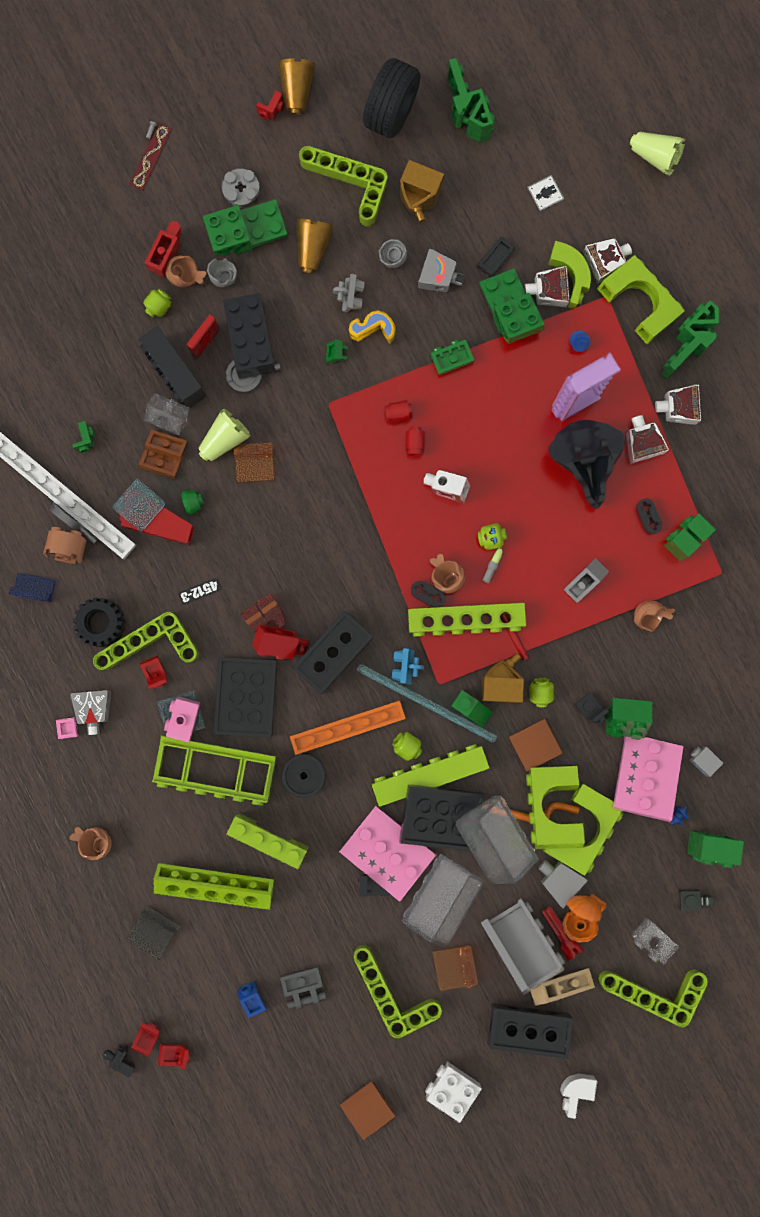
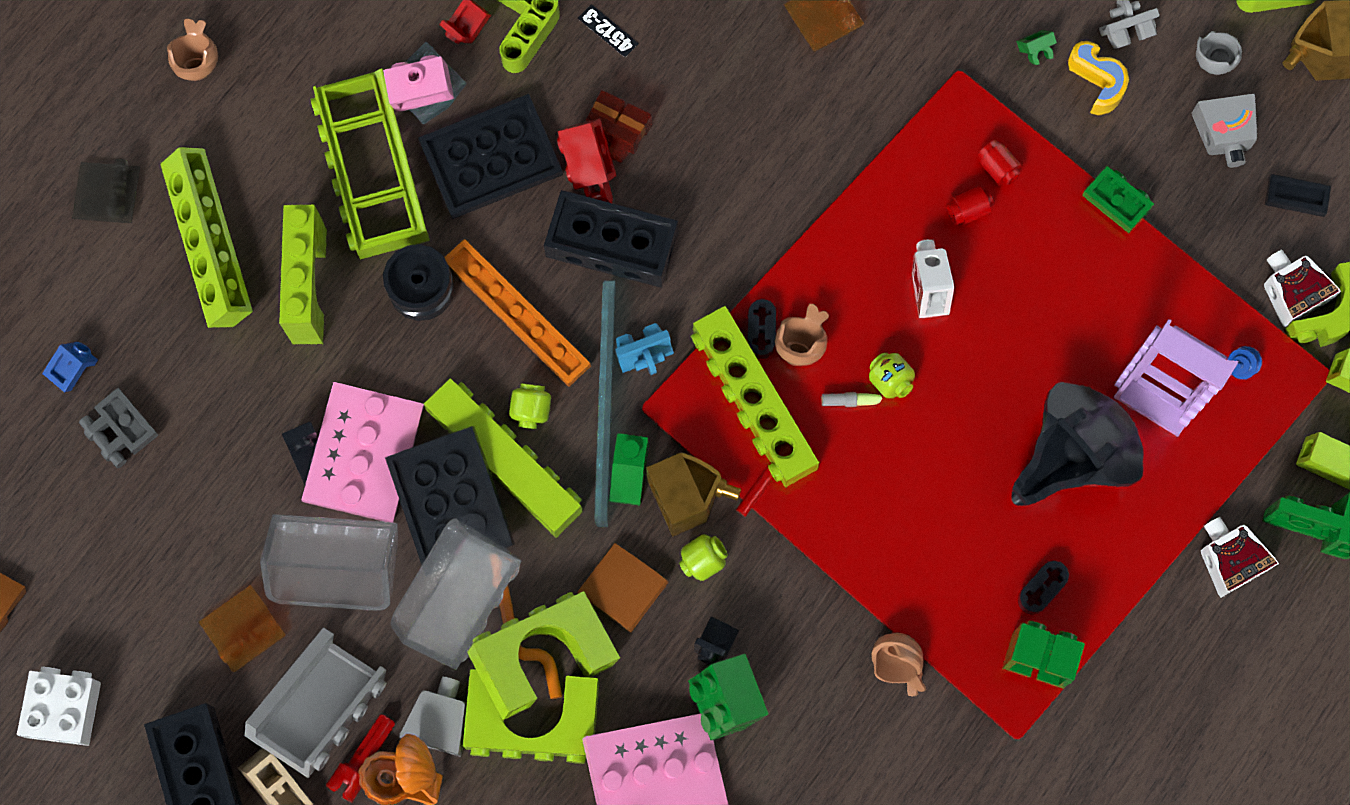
camera: 65 degrees right, 10 degrees down
lime beam [354,945,442,1038] -> none
green piece [479,269,545,343] -> none
light grey slope [564,558,609,603] -> none
torso [626,415,669,464] -> none

